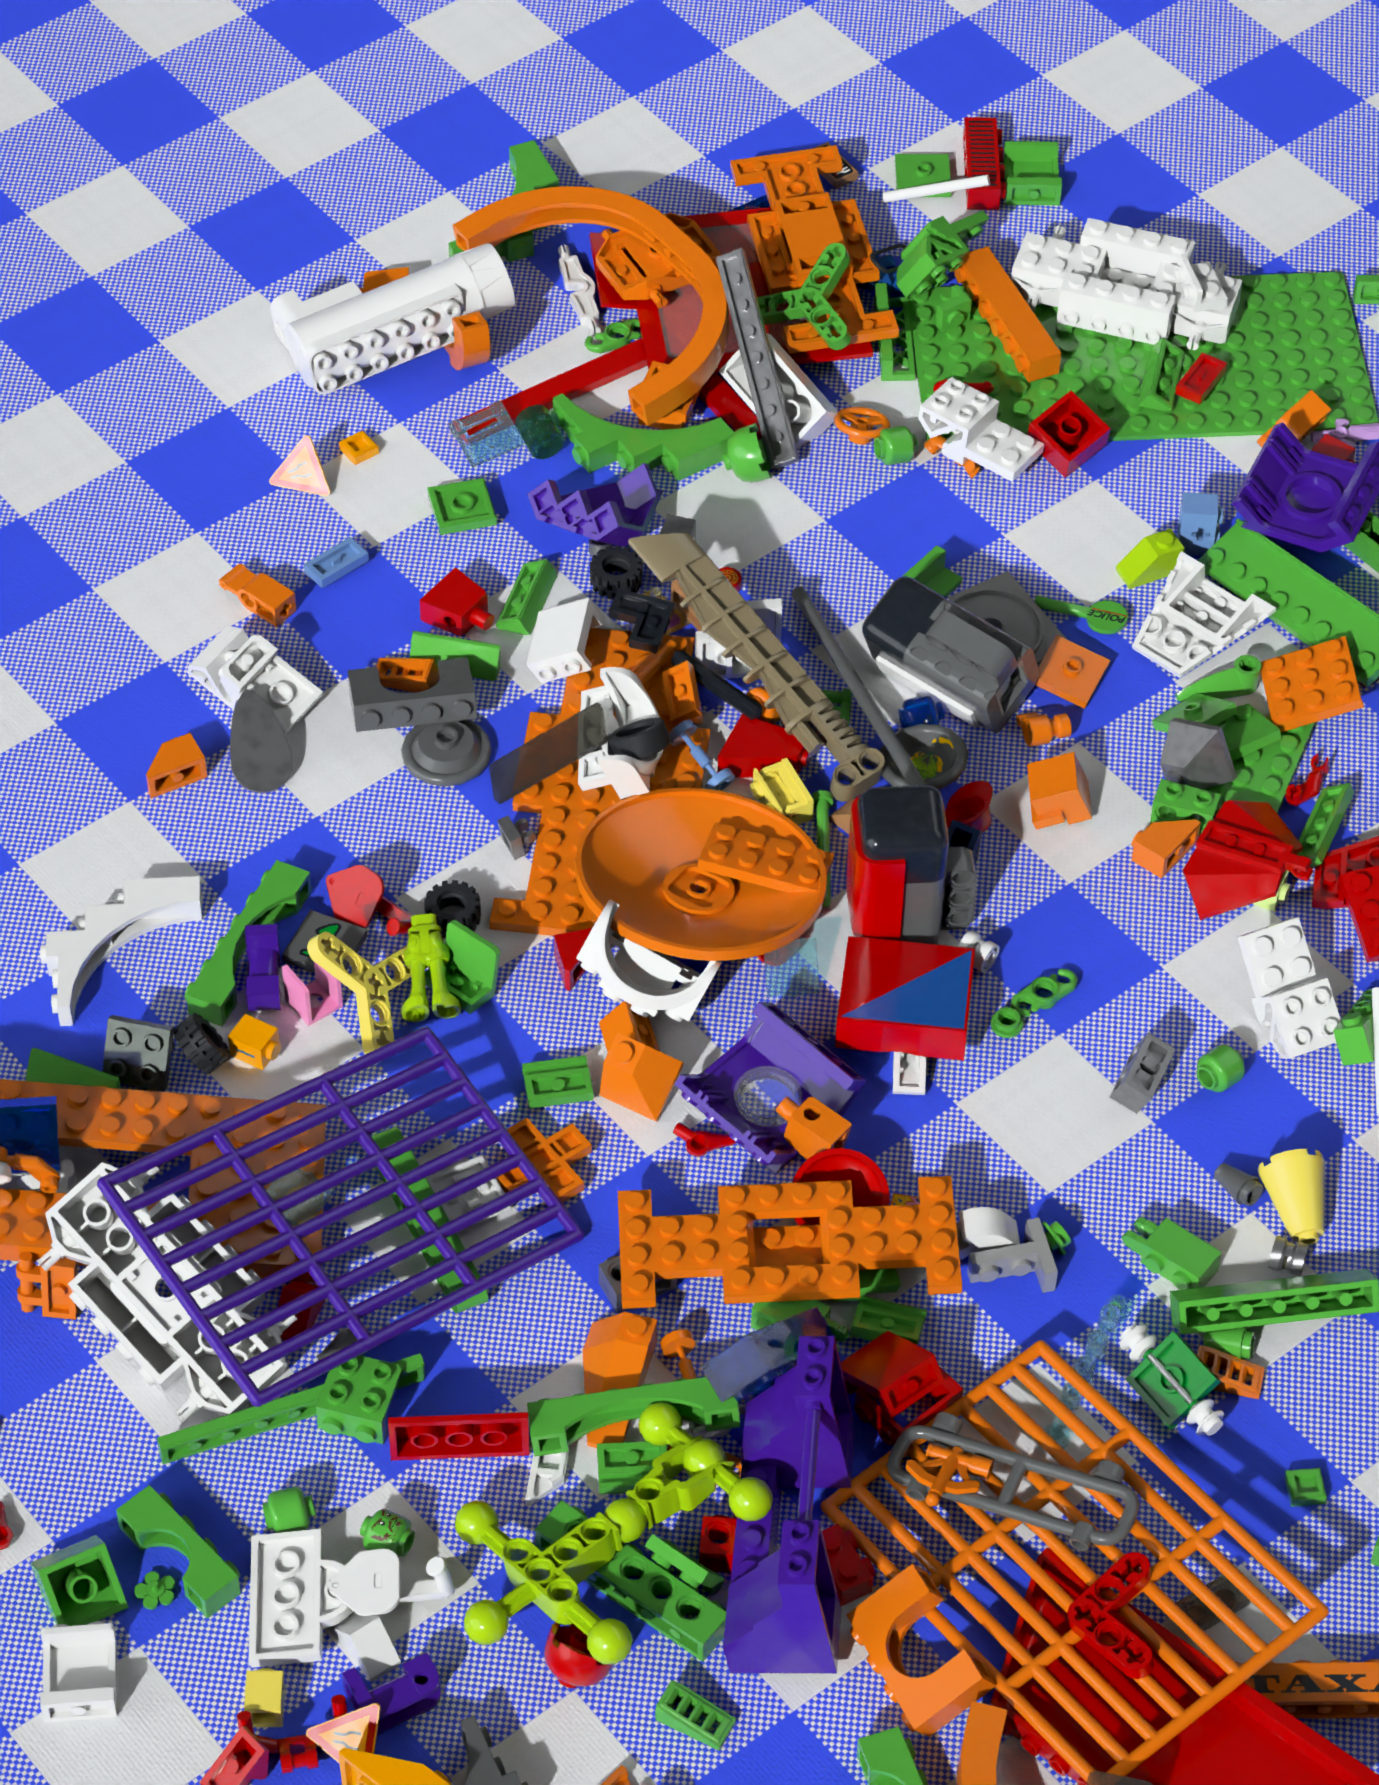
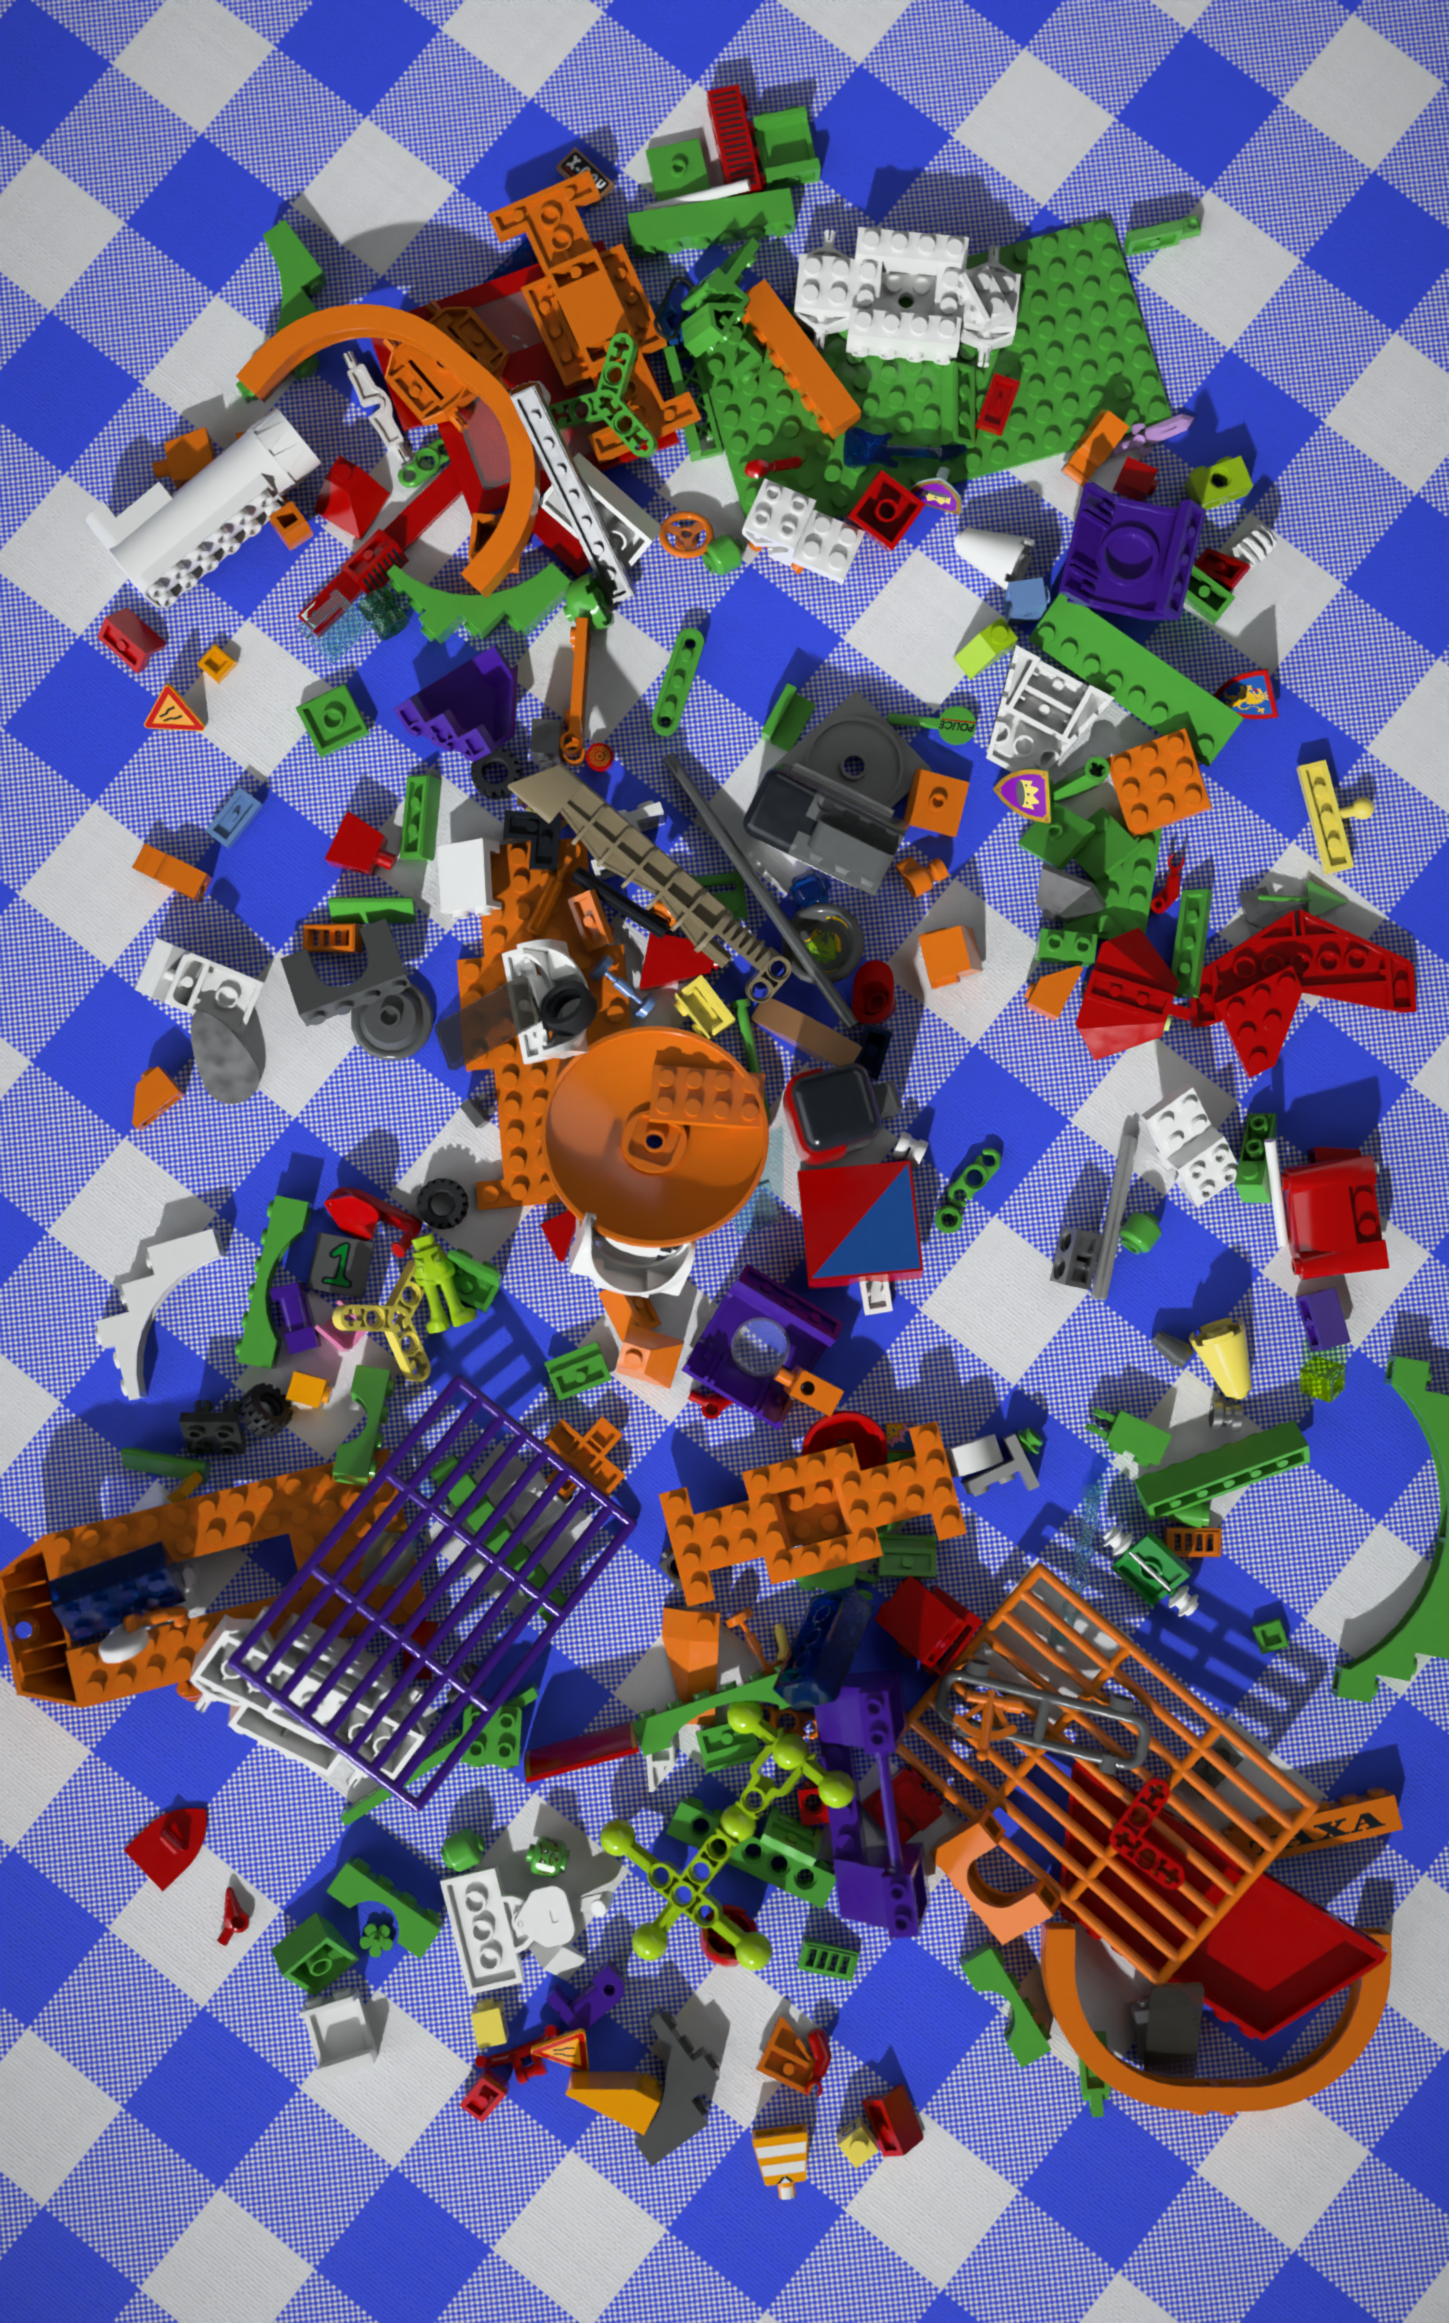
camera: 10 degrees left, 35 degrees up
none -> red panel [97,608,167,674]
none -> red slope [314,455,391,541]
none -> bright green arch [332,1365,395,1486]
none -> red panel [341,528,409,599]
none -> orange hinge [560,617,591,767]
none -> bright green brick [627,188,795,258]
none -> bright green plate [651,628,704,736]
none -> clear blue piece [843,427,966,468]
none -> shield [910,467,962,515]
none -> white cone [954,527,1035,590]
none -> shield [993,768,1053,824]
none -> light grey axle [1091,1135,1138,1300]

